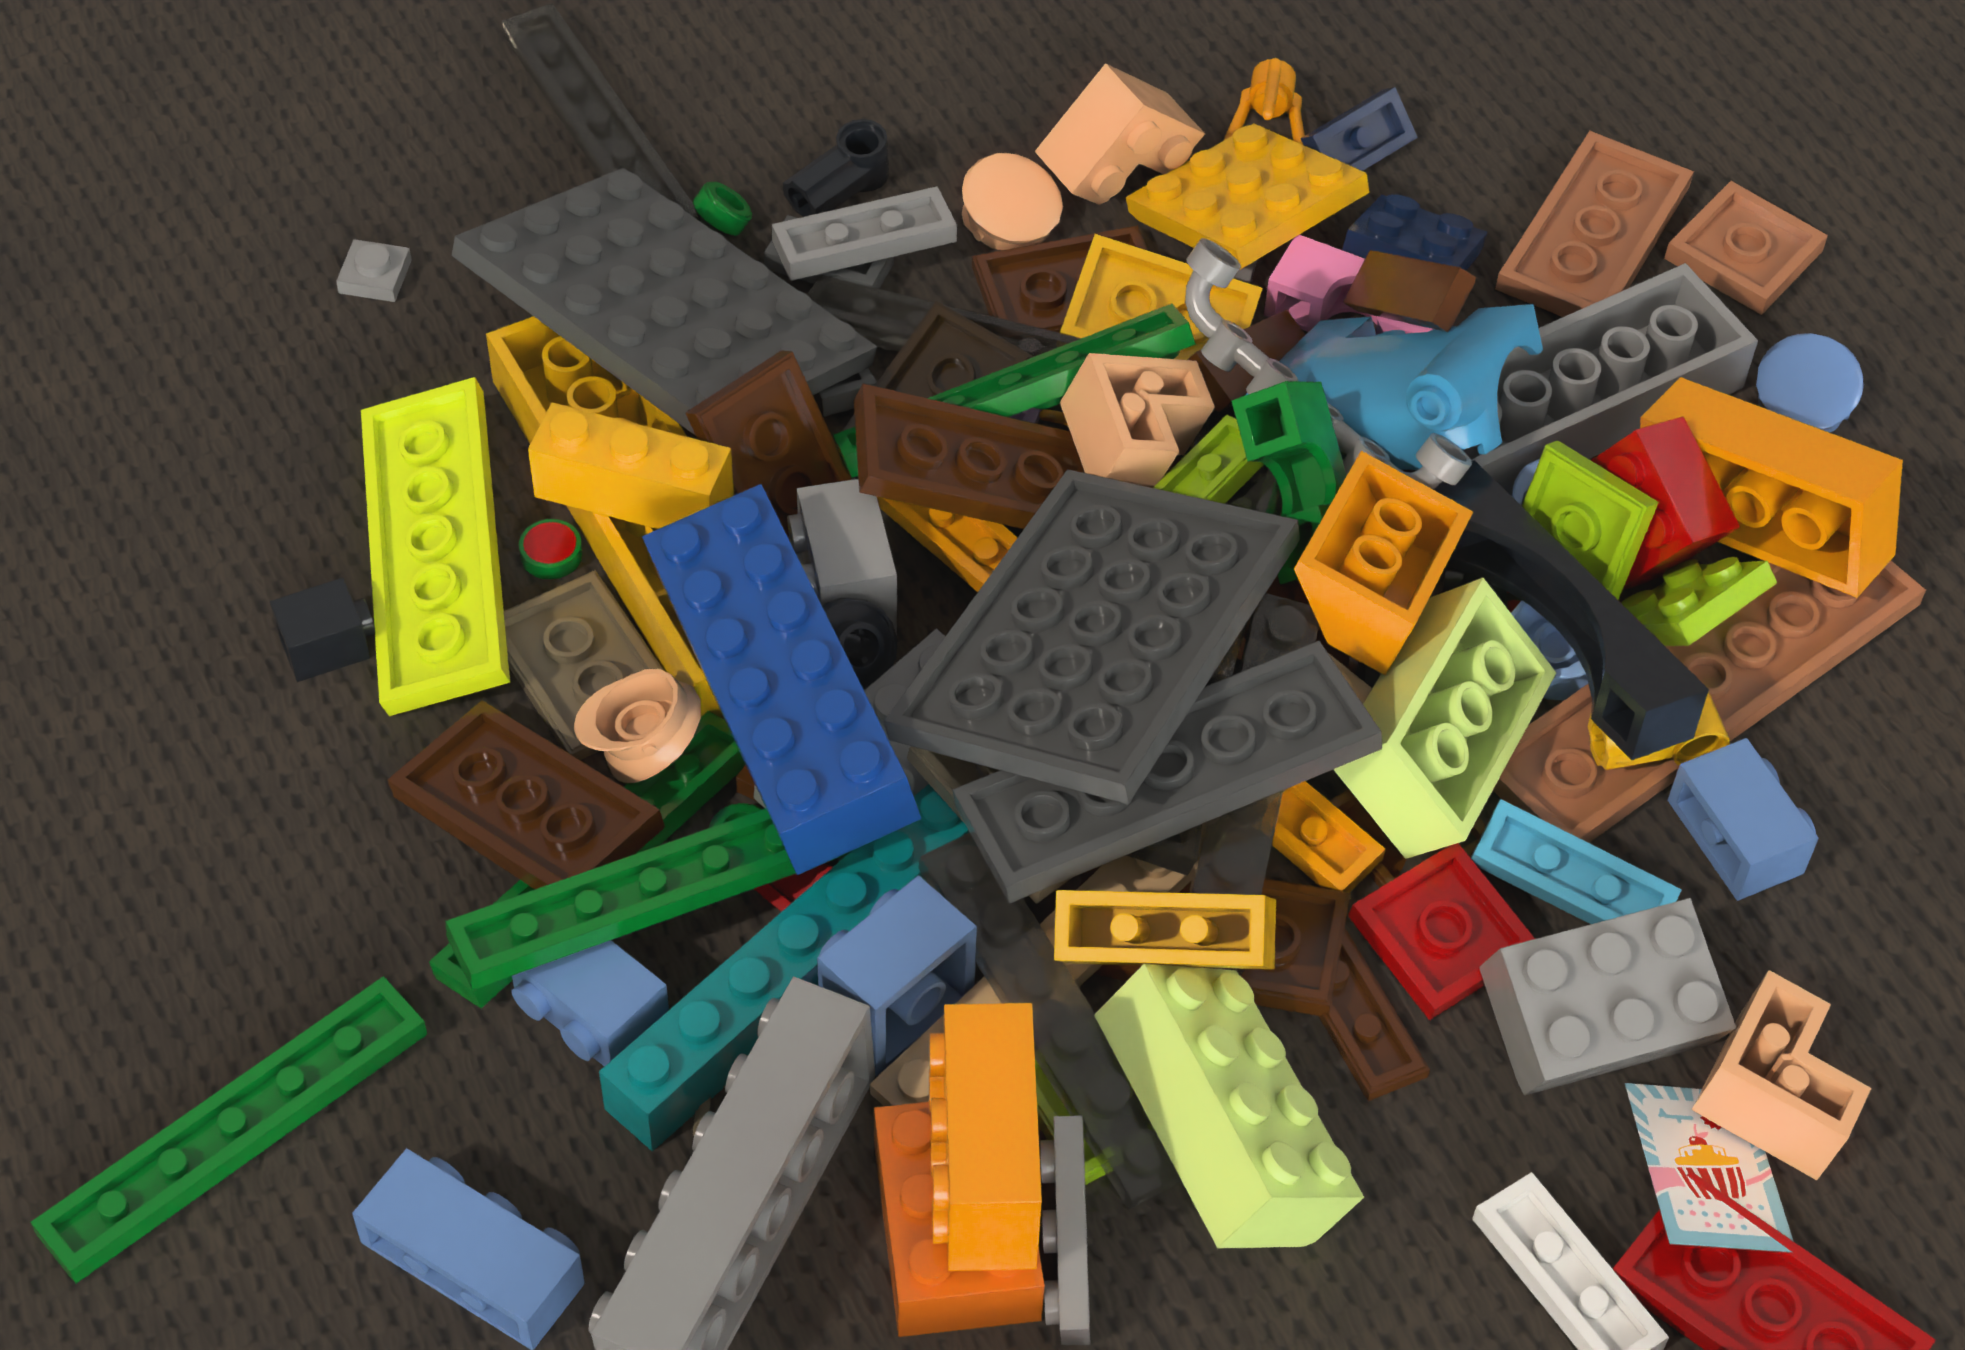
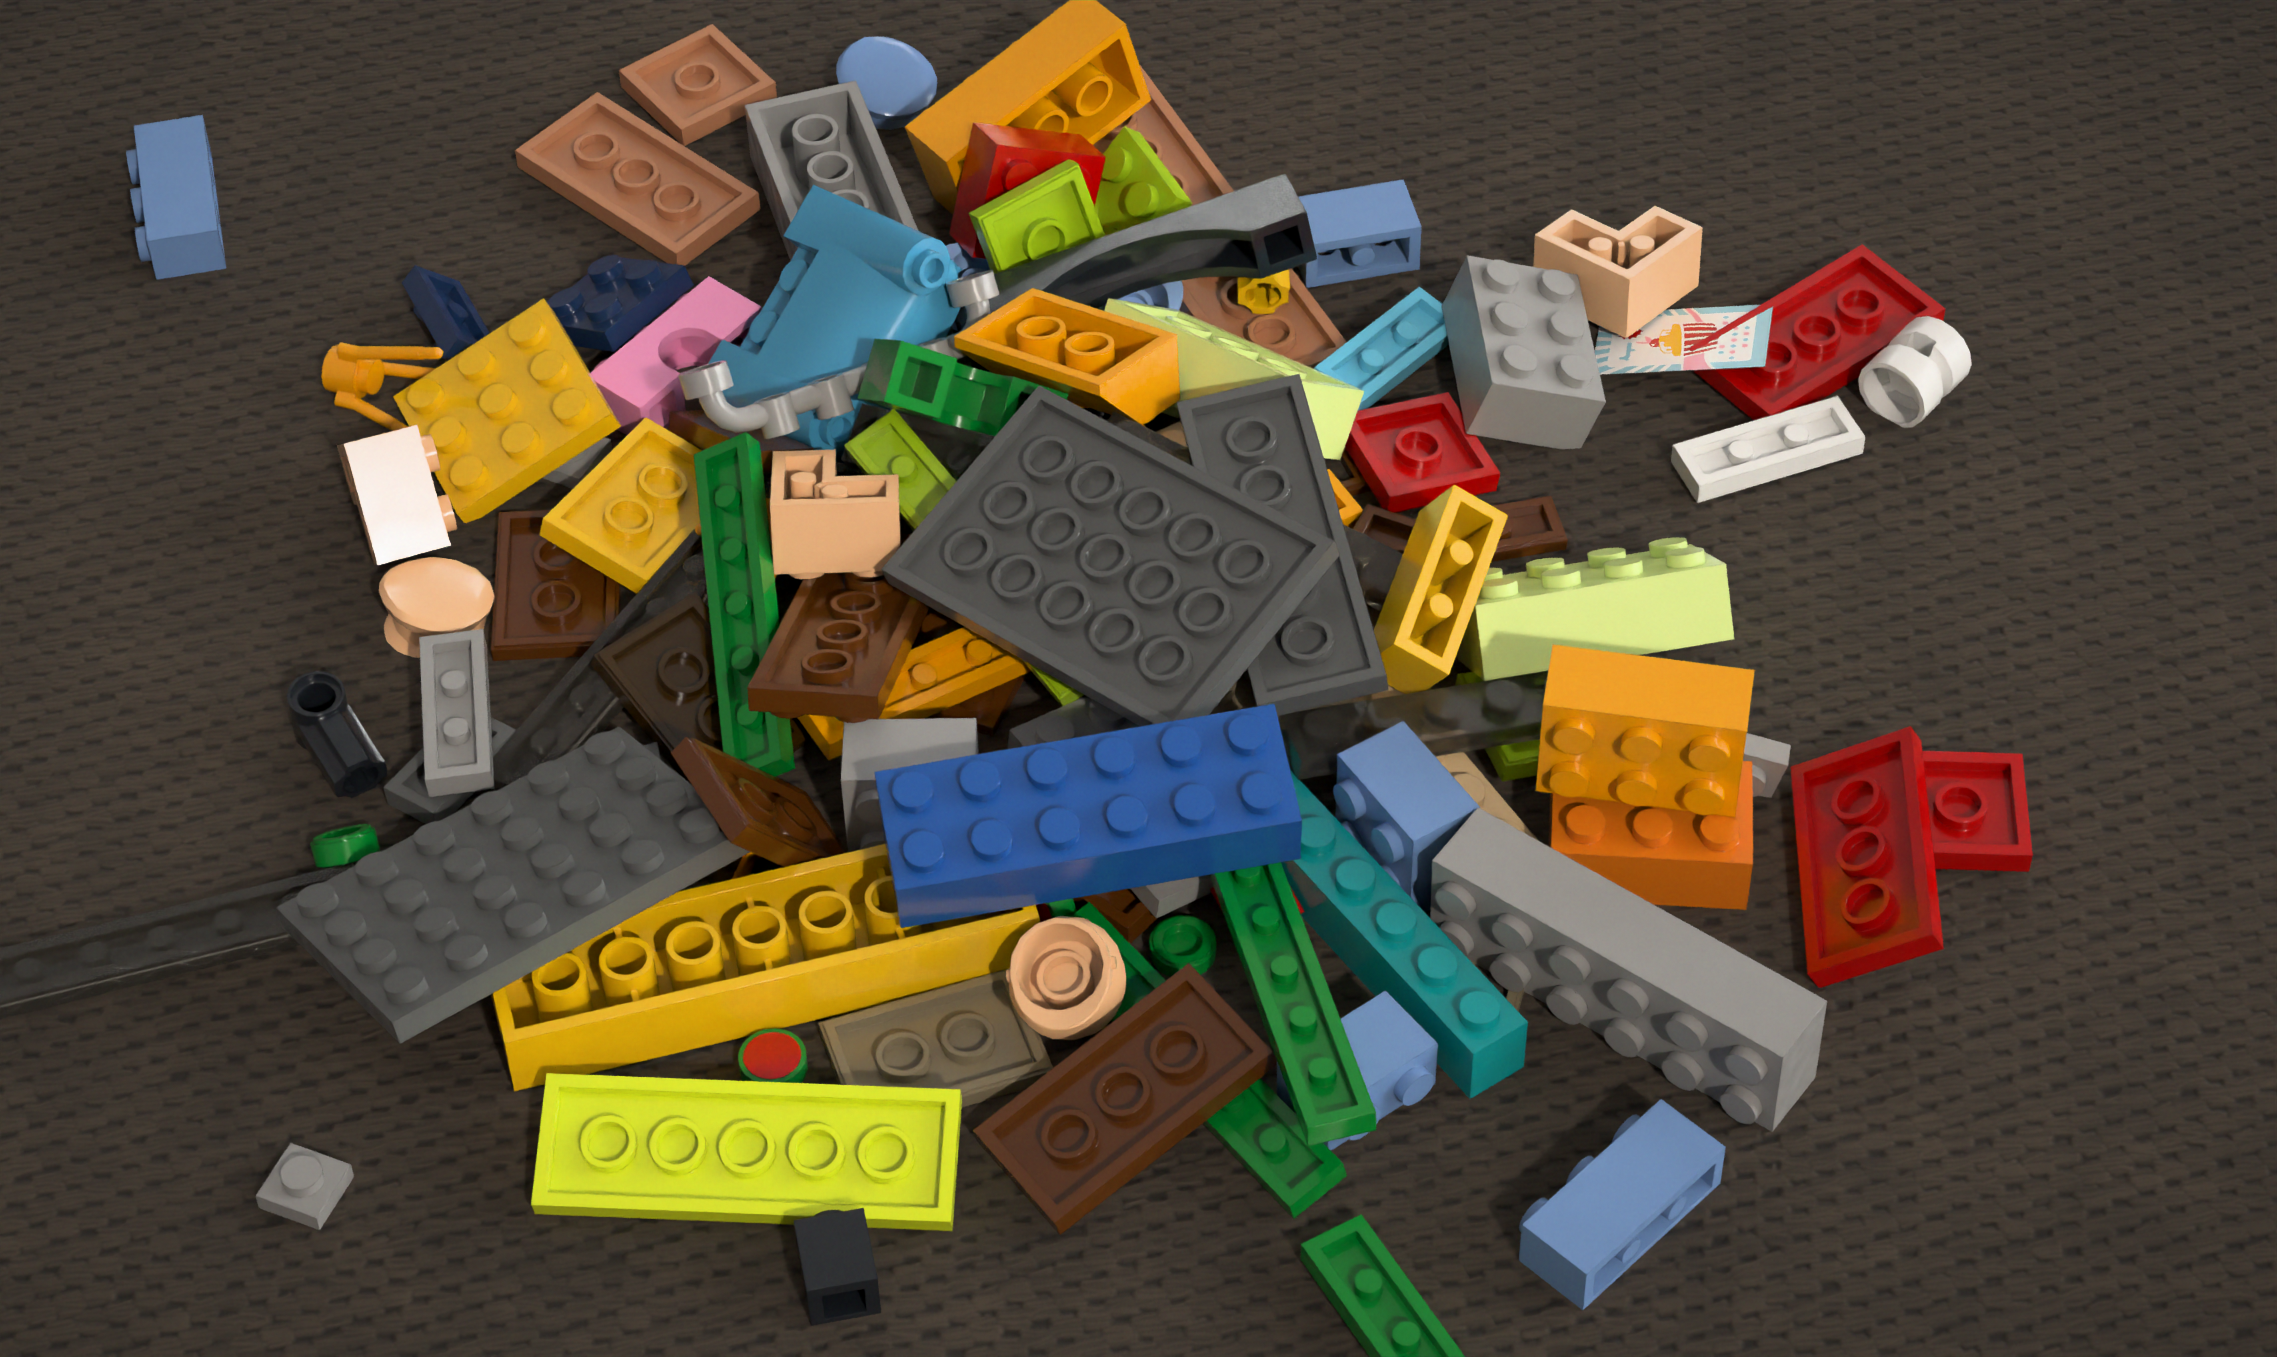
camera: 75 degrees left, 5 degrees down
yellow brick [528,402,734,529] -> none
reddish brown tile [1343,250,1477,332] -> none

